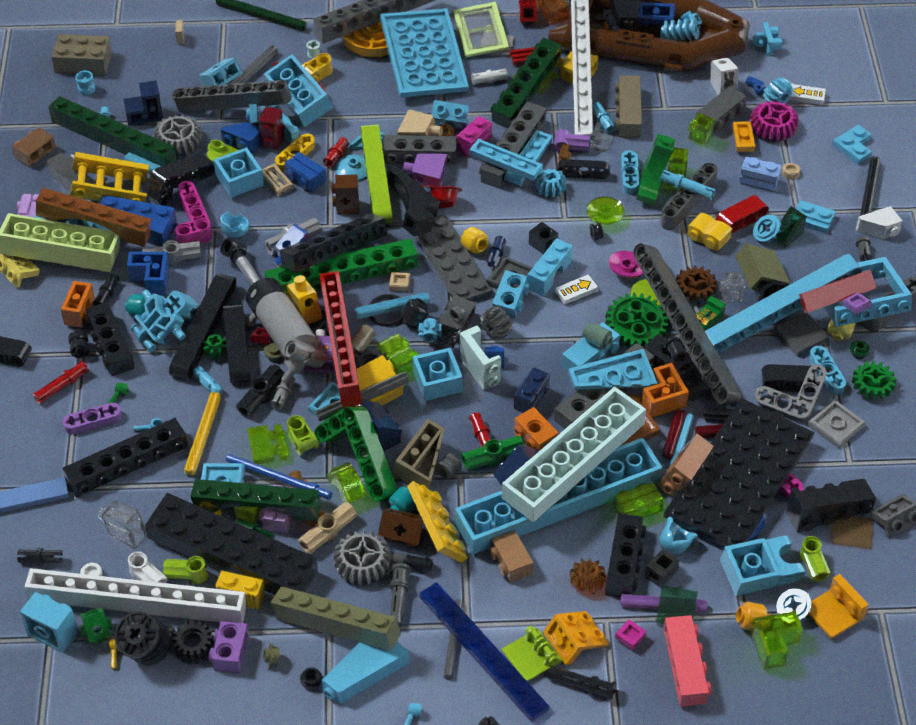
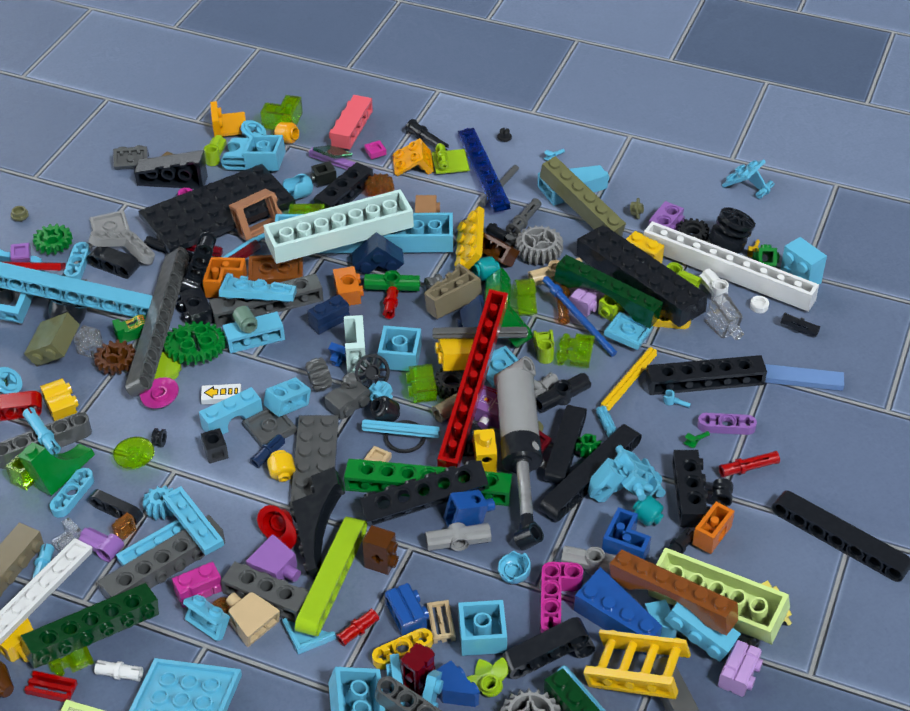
camera: 155 degrees left, 5 degrees down
black plate [300,667,323,690] -> none
medium azure dish [335,155,367,181] -> none

